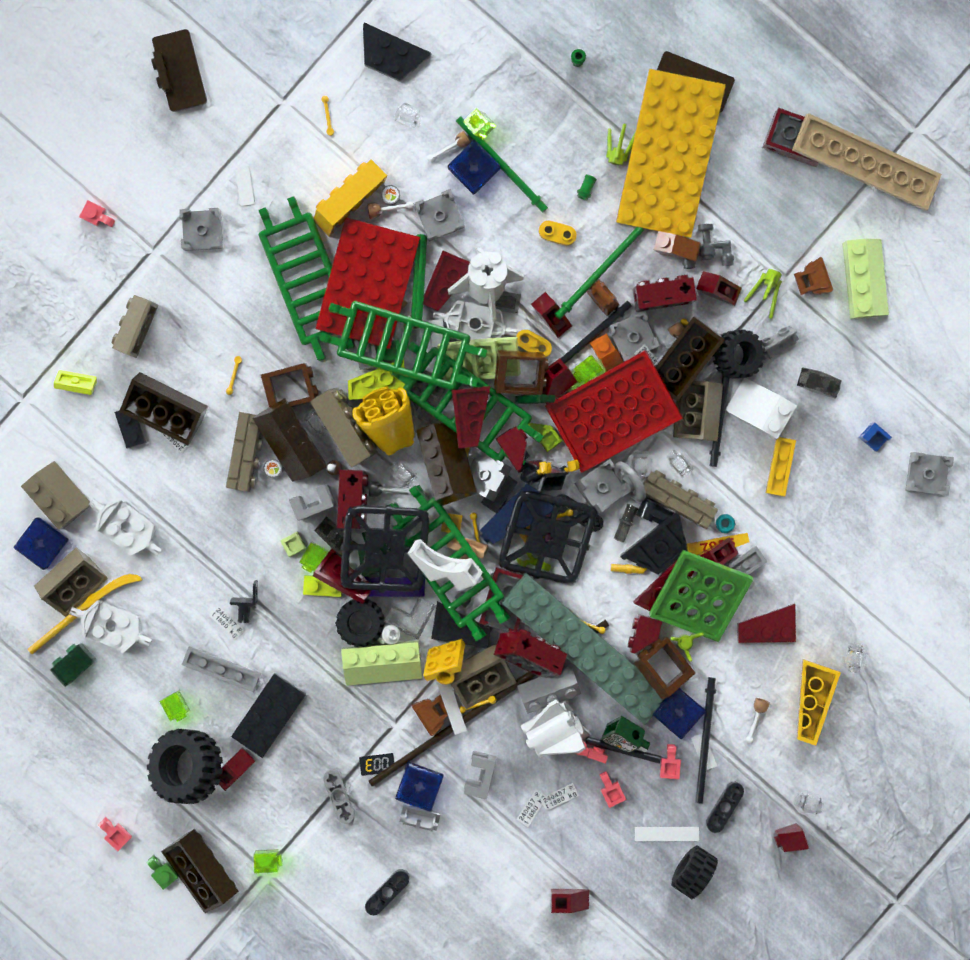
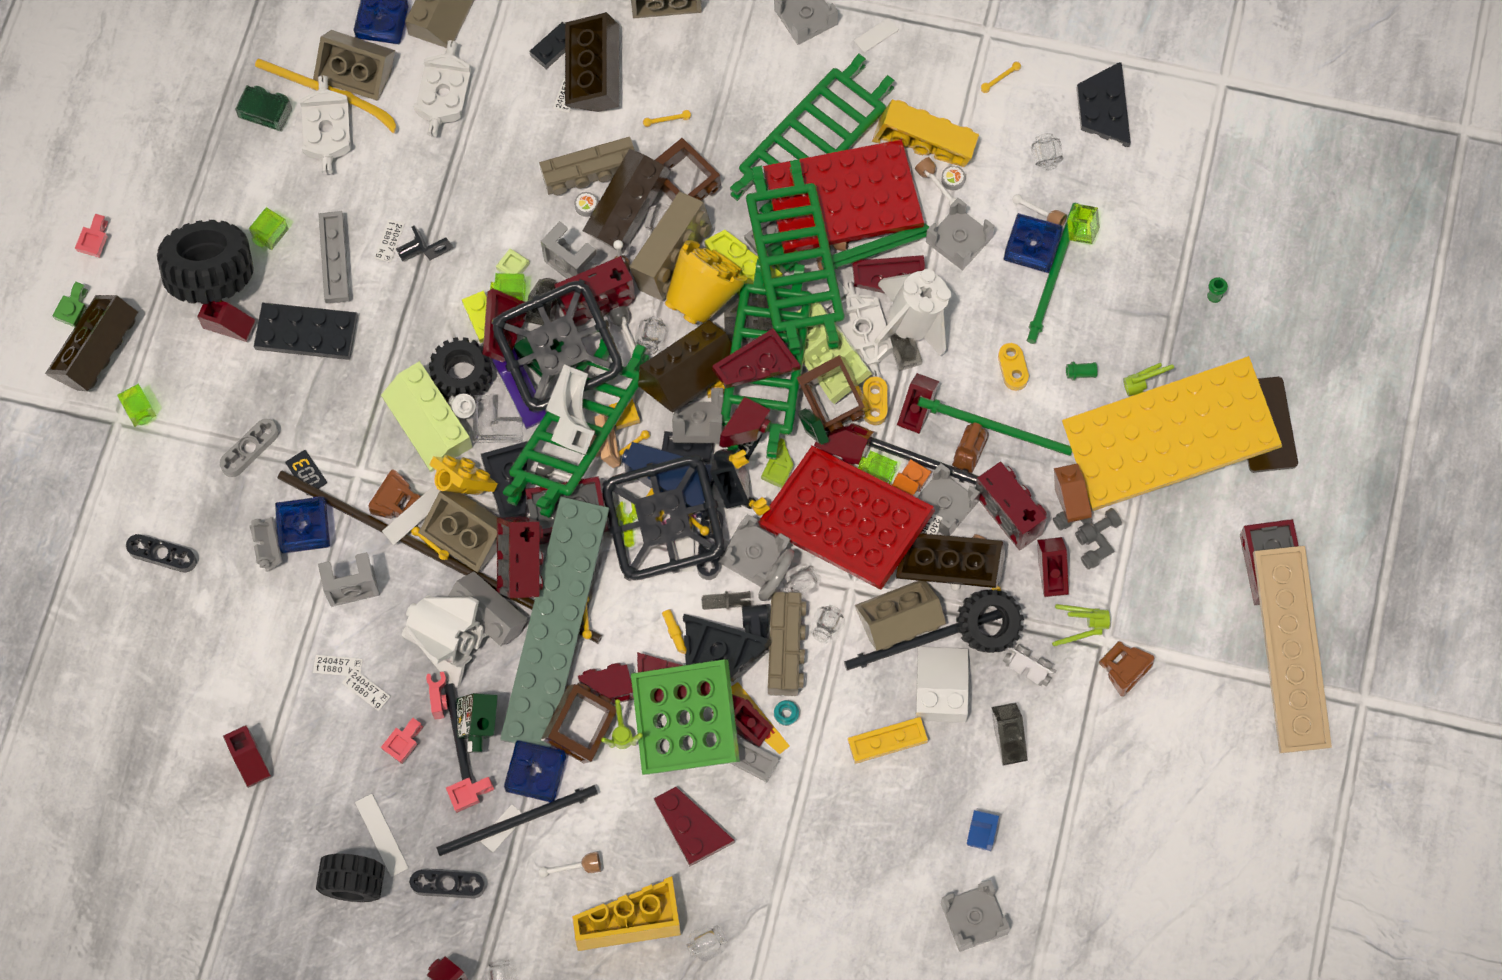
camera: 55 degrees right, 20 degrees down
yellowish green slope [842,239,889,319] -> none

